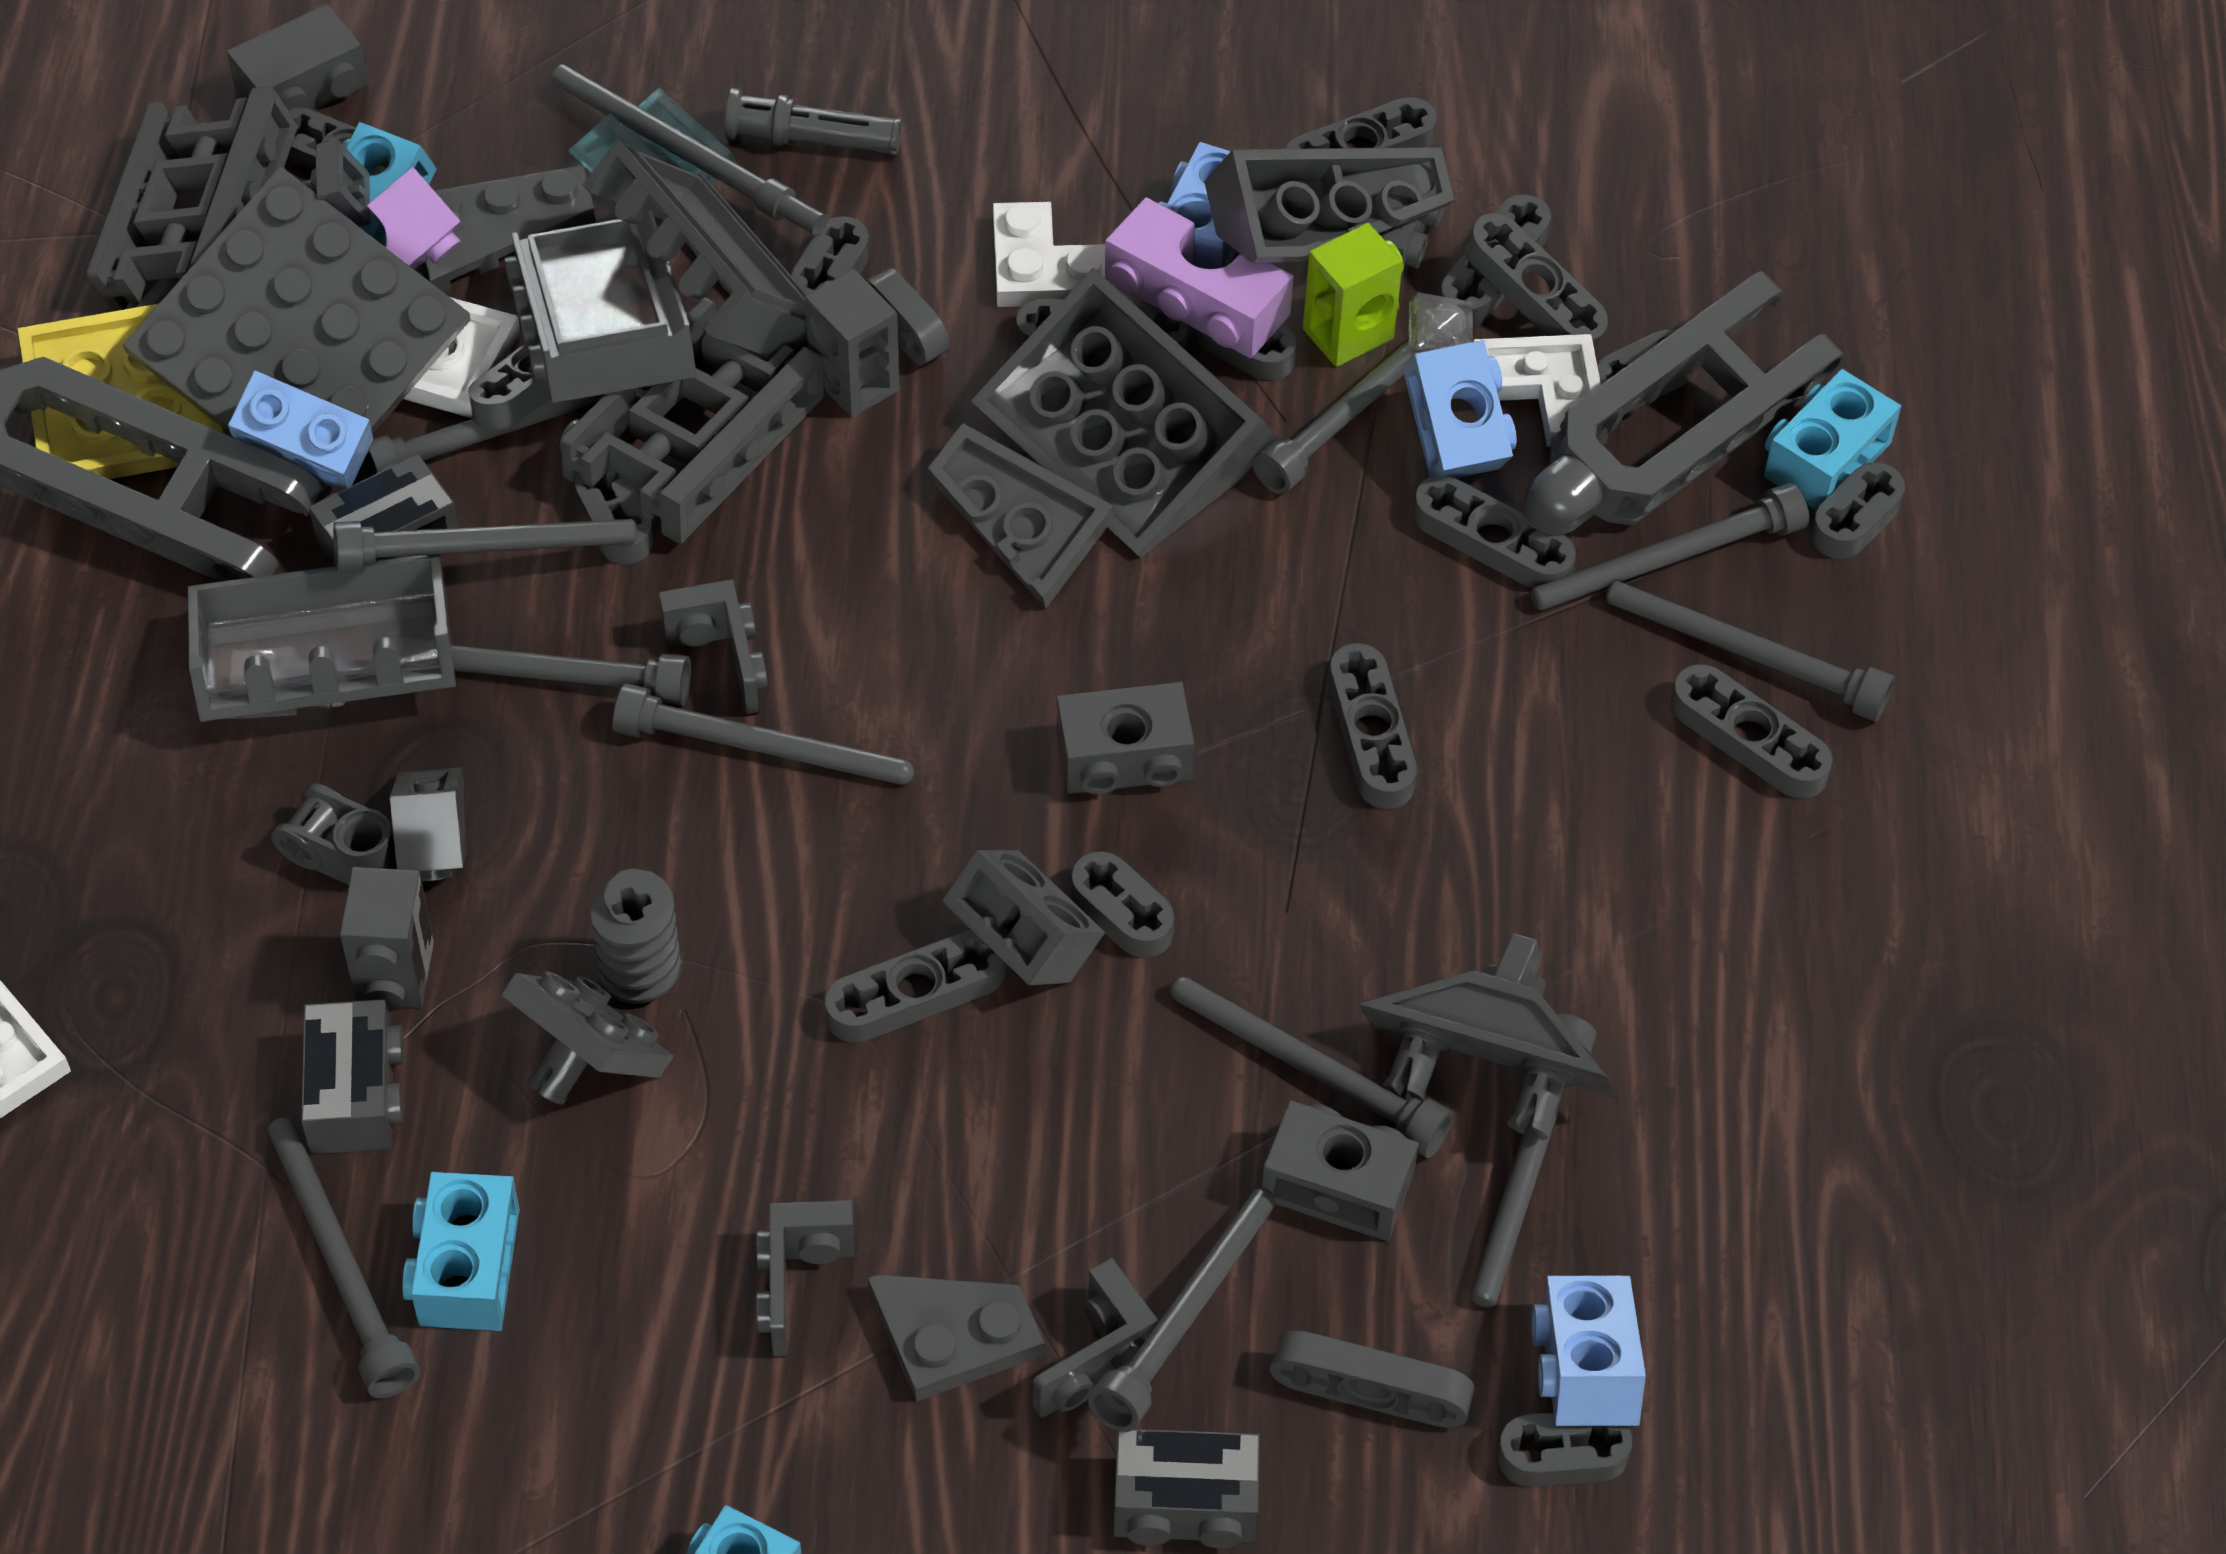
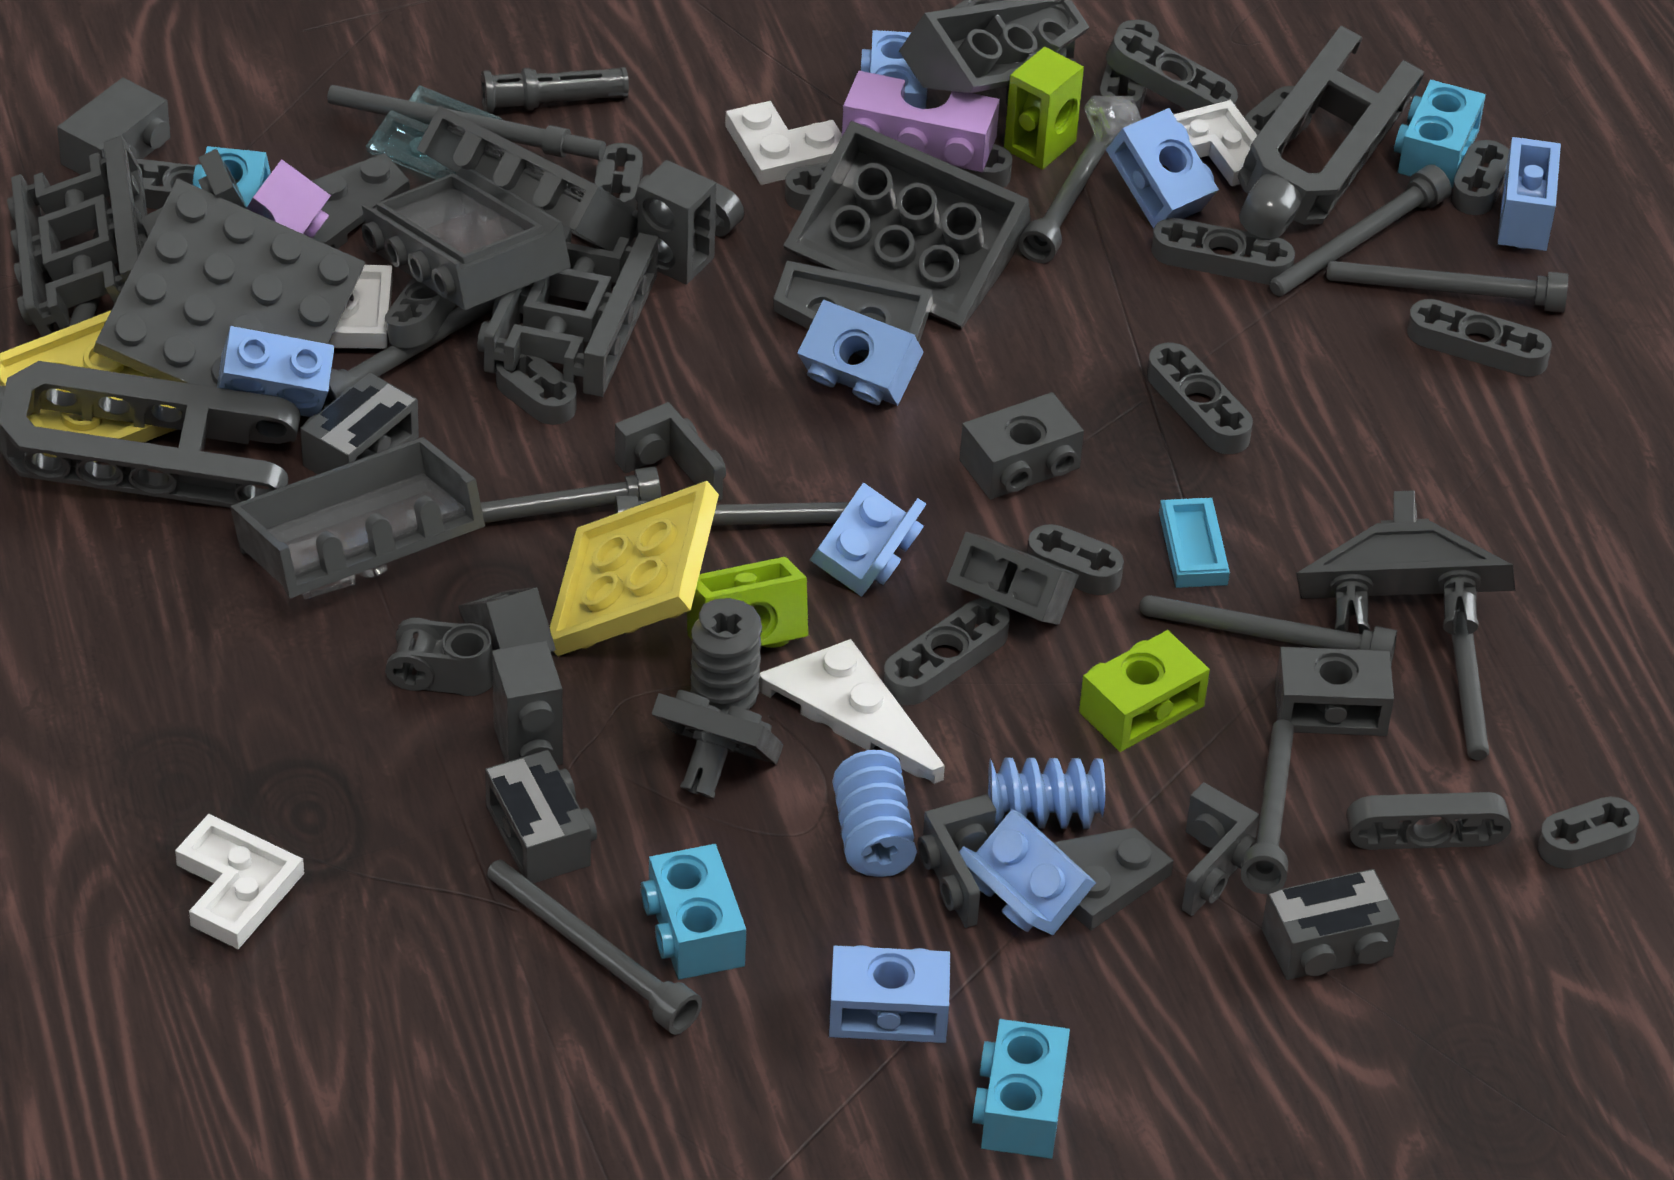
camera: 20 degrees left, 10 degrees down
dark grey piece [333,519,637,572] -> none
light blue brick [1531,1276,1646,1426] -> none
none -> light yellow plate [550,481,719,656]
none -> lime brick [687,557,808,648]
none -> white wing [759,639,945,784]
none -> light blue brick [797,300,923,406]
none -> light blue bracket [810,482,926,597]
none -> light blue brick [829,945,950,1043]
none -> light blue piece [832,750,917,877]
none -> light blue bracket [959,809,1096,935]
none -> light blue piece [988,757,1105,829]
none -> lime brick [1079,630,1210,752]
none -> medium azure tile [1159,498,1230,588]
none -> light blue brick [1498,137,1561,251]

